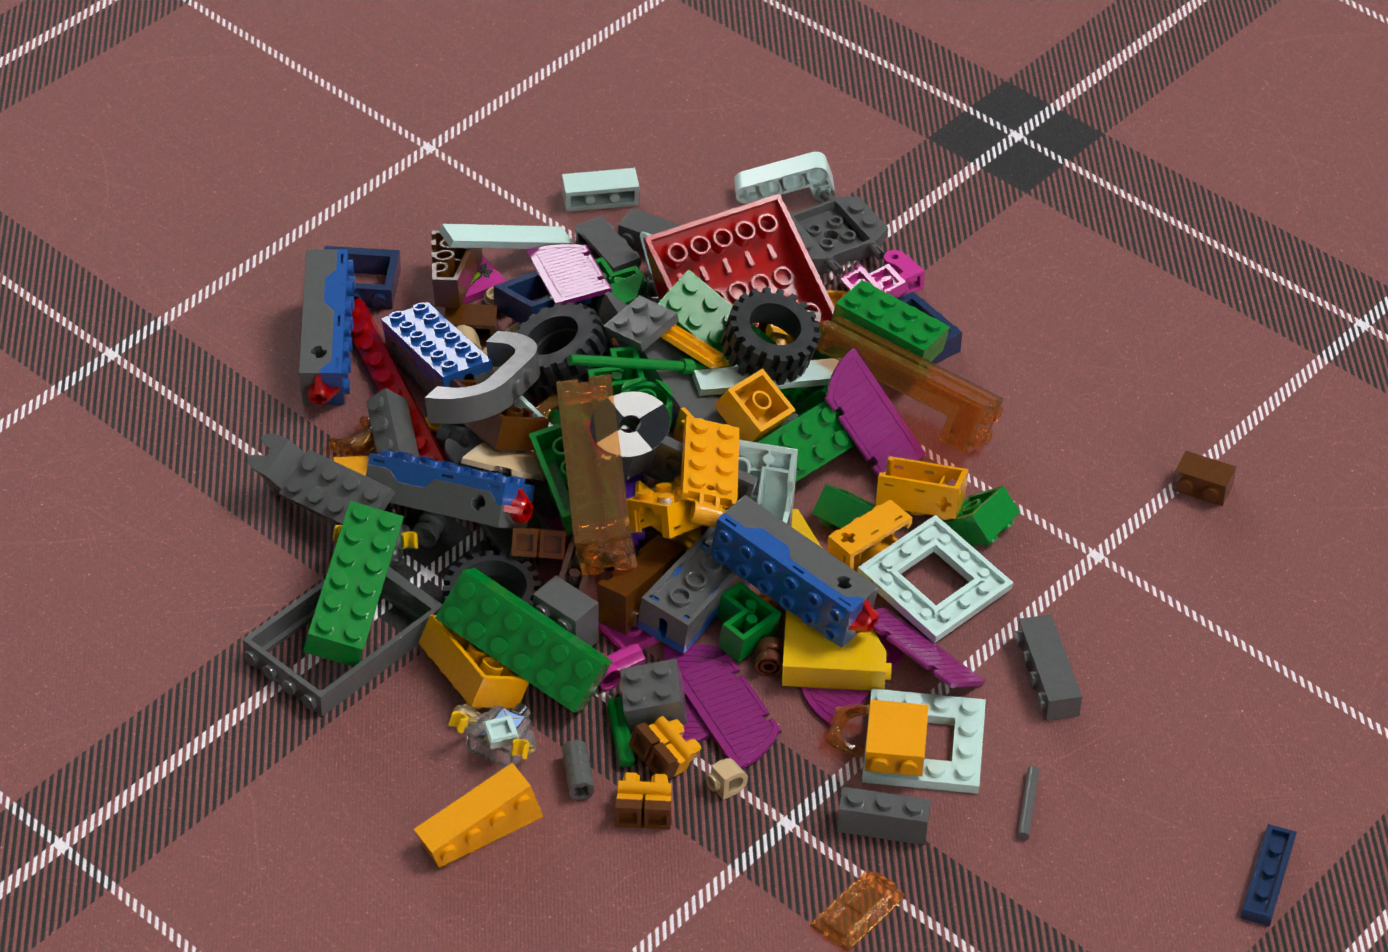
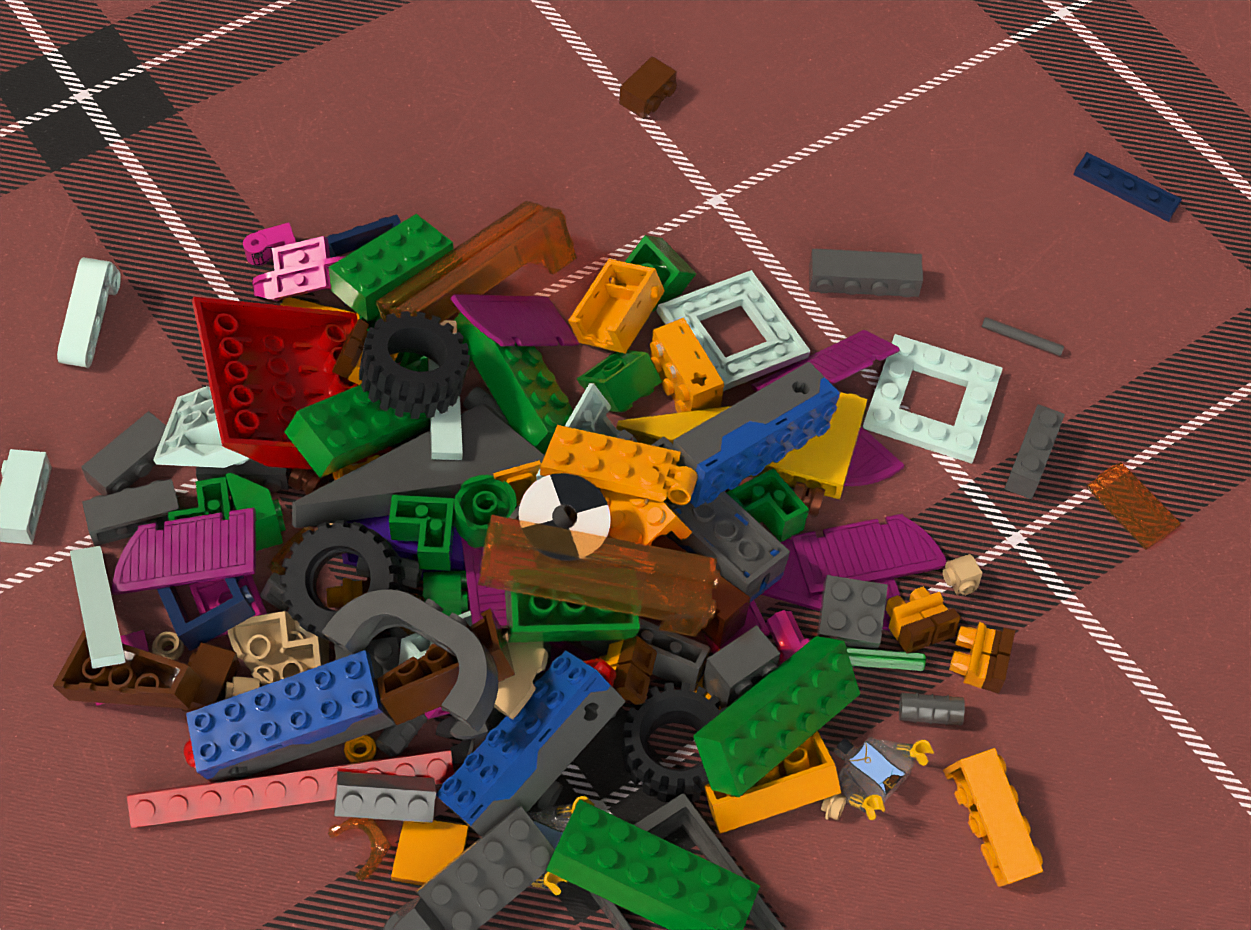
camera: 80 degrees left, 15 degrees up
piece [299,249,355,405] -> none
dark blue window [324,246,401,309] -> none
light aqua tile [483,715,519,749] -> none
green bar [567,354,711,375] -> none
dark grey plate [604,296,679,352] -> none
light orange piece [661,324,729,369] -> none
light orange brick [713,369,796,442] -> none
dark grey piece [785,189,888,276] -> none
clear orange helmet [826,704,870,758] -> none
light orange brick [864,700,929,777] -> none

